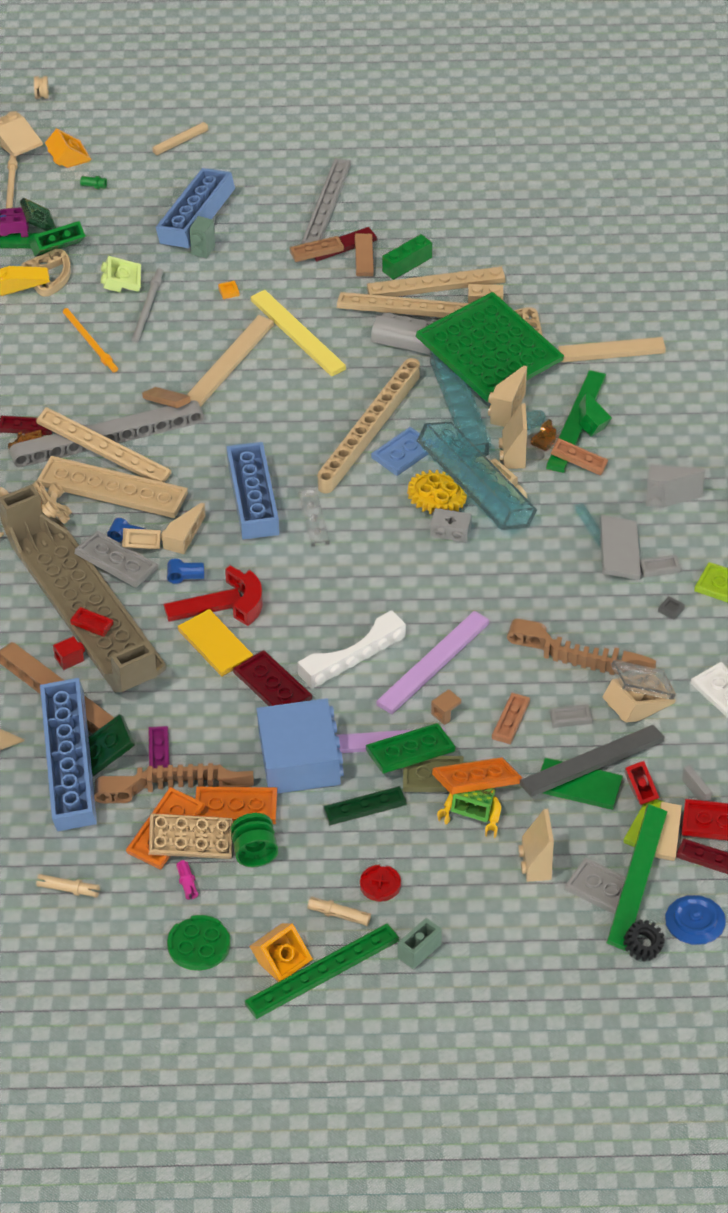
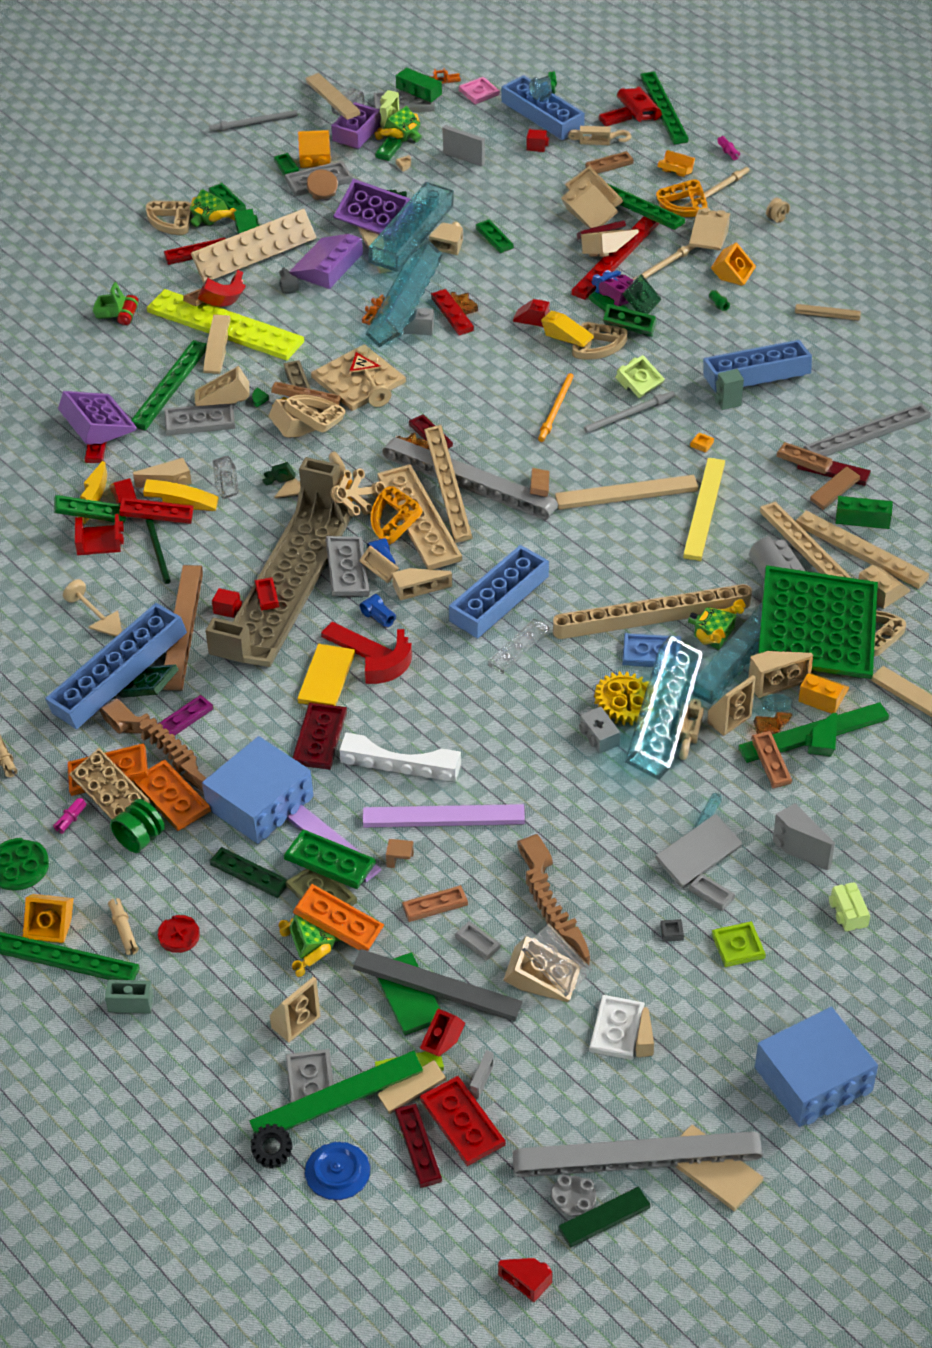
camera: 50 degrees right, 0 degrees up
none -> light orange beam [370,486,422,545]
none -> torso [688,599,746,650]
none -> light orange slope [798,673,849,714]

